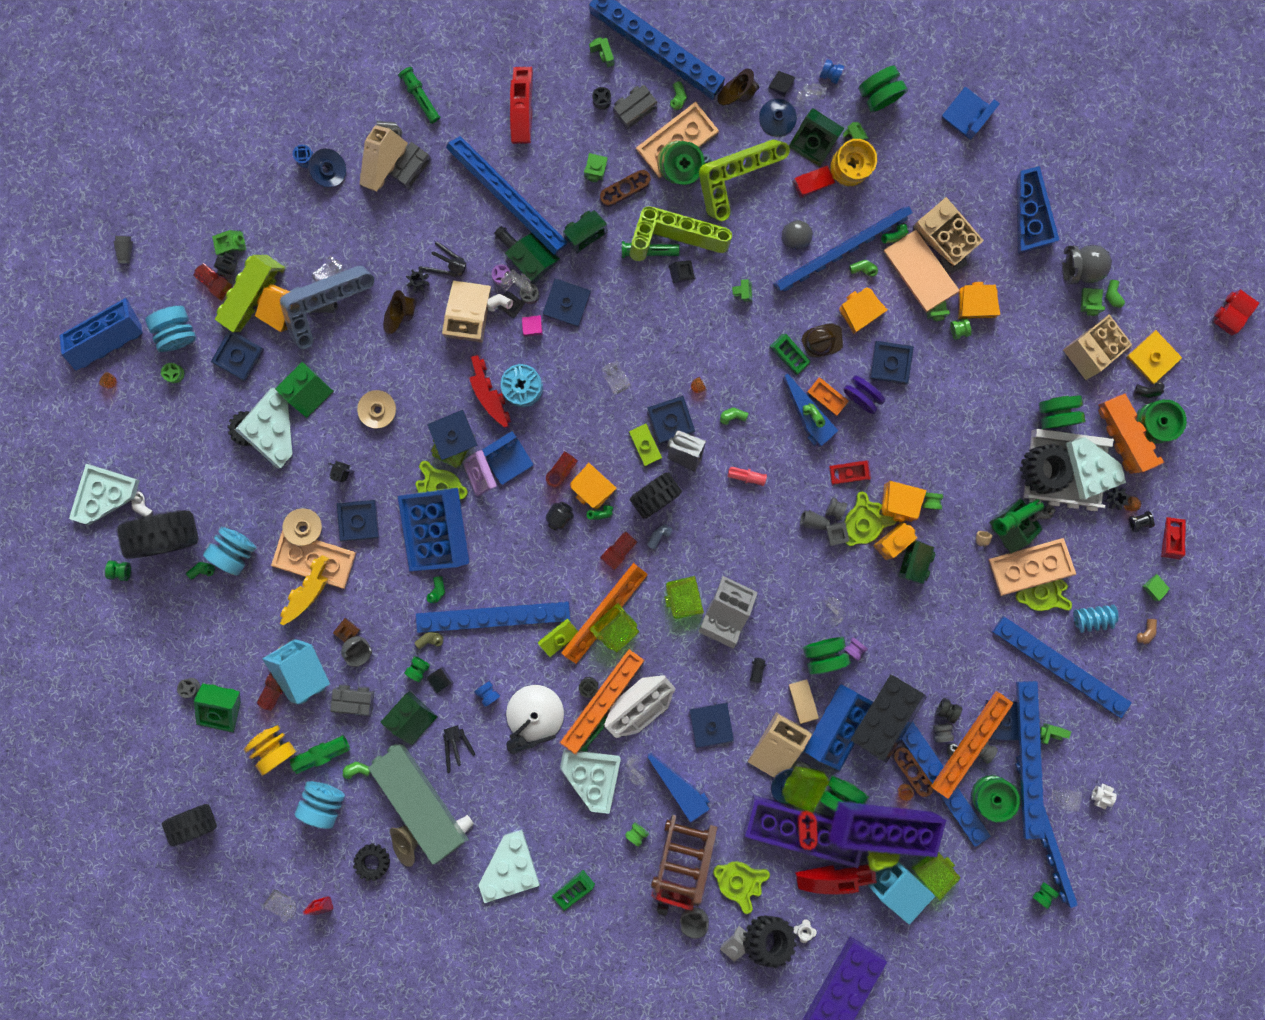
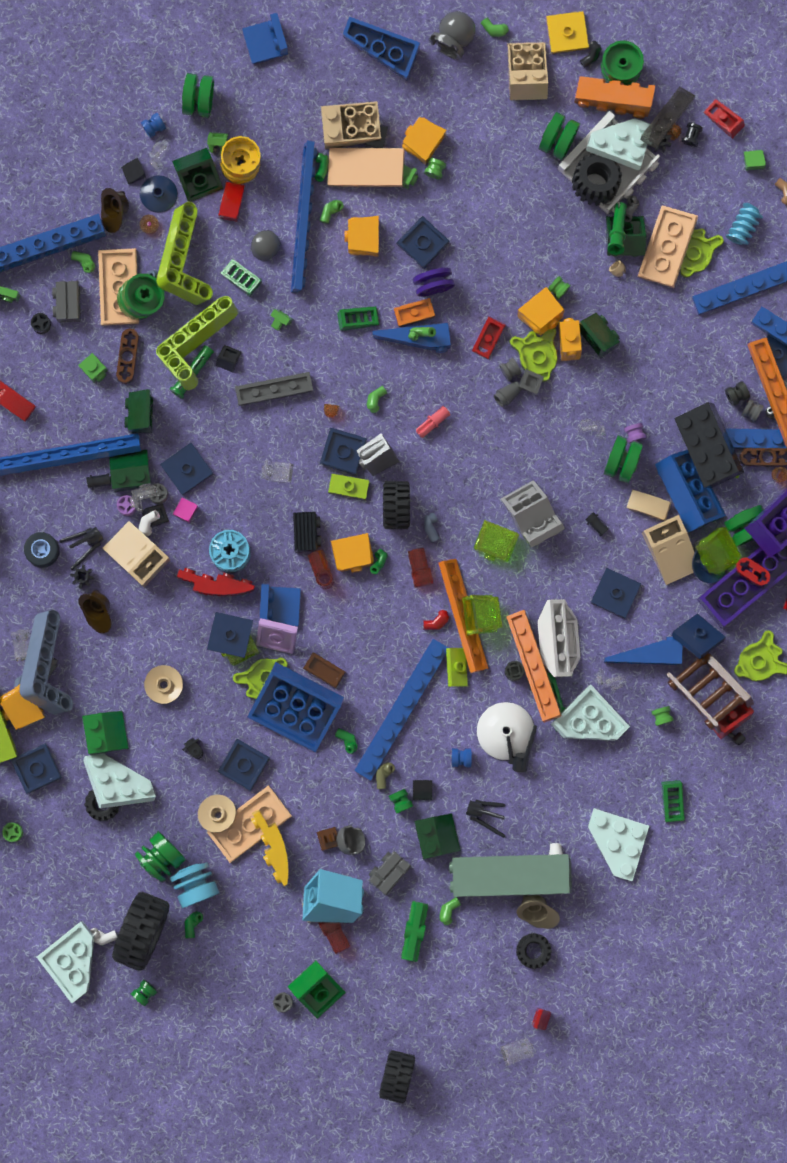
camera: 55 degrees left, 5 degrees down
yellow wheel [243,725,297,776] -> none
medium azure wheel [295,781,345,829] -> none
black head [546,501,574,531] -> none
dark grey hair [680,907,709,939] -> none
dark brown piece [801,323,843,358] -> none
bright green bracket [1080,288,1105,316] -> none
none -> black wheel [24,532,60,568]
none -> green wheel [134,831,186,883]
none -> clear orange tile [140,215,159,235]
none -> slope [221,259,262,297]
none -> dark grey plate [235,372,313,406]
none -> black brick [293,512,321,553]
none -> reddish brown tile [303,652,346,688]
none -> red arm [423,610,449,630]
none -> clear smoke tile [640,87,696,149]
none -> dark blue plate [671,613,726,659]

